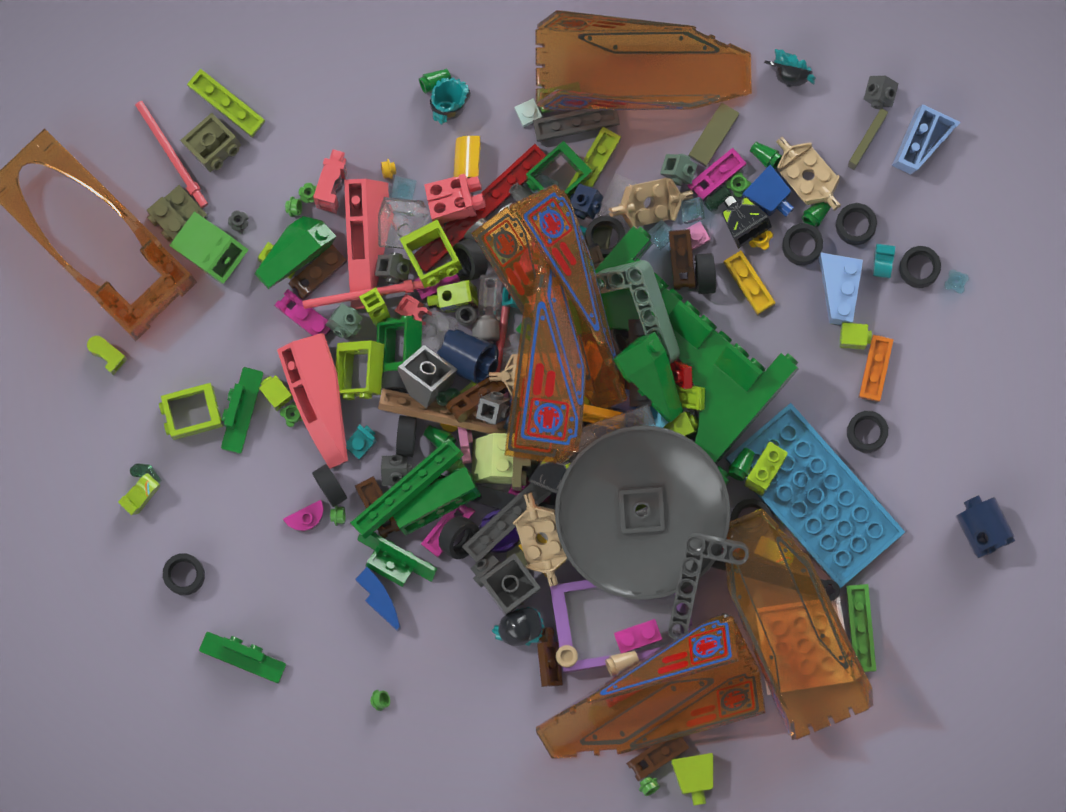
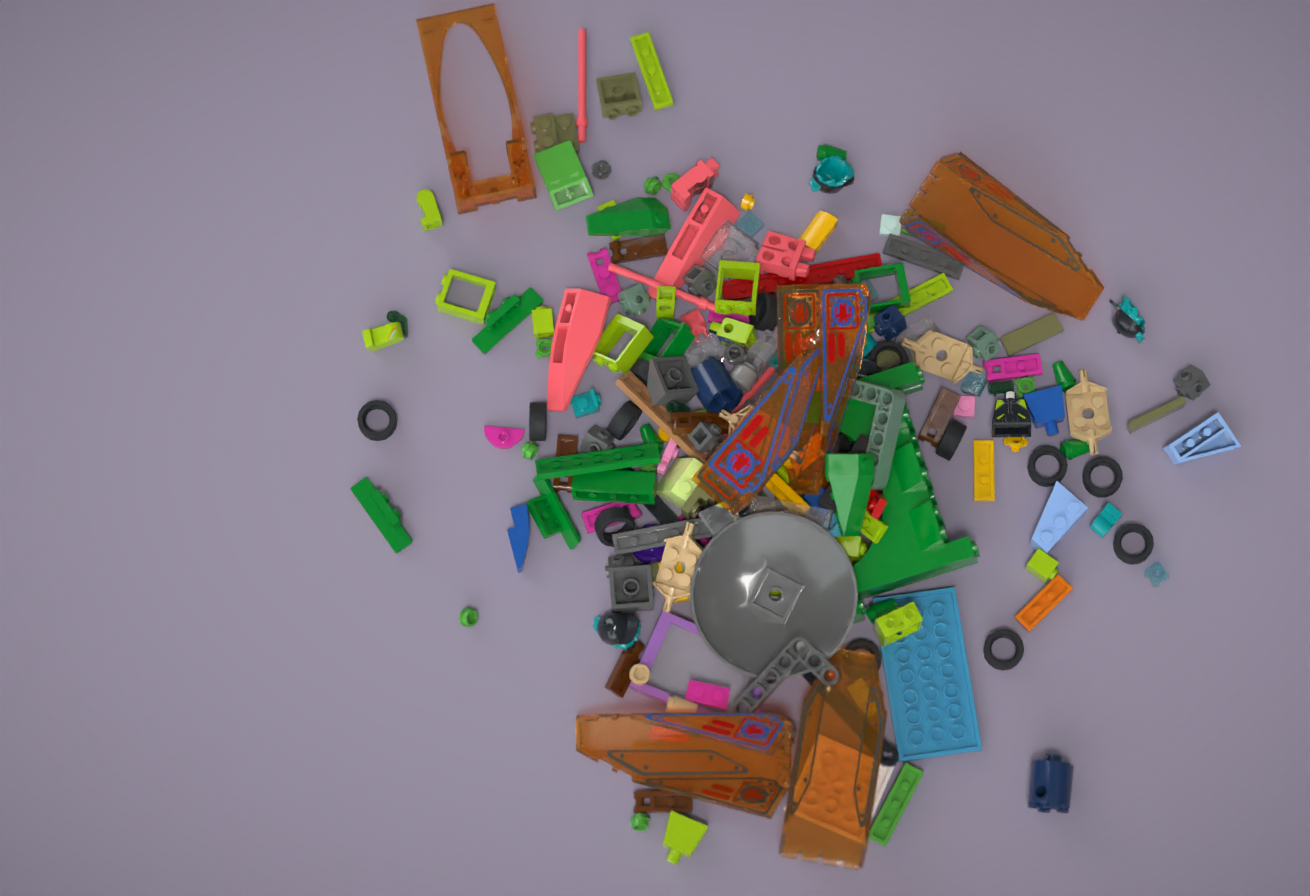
camera: 30 degrees right, 5 degrees down
clear light blue plate [648,220,672,250] -> none

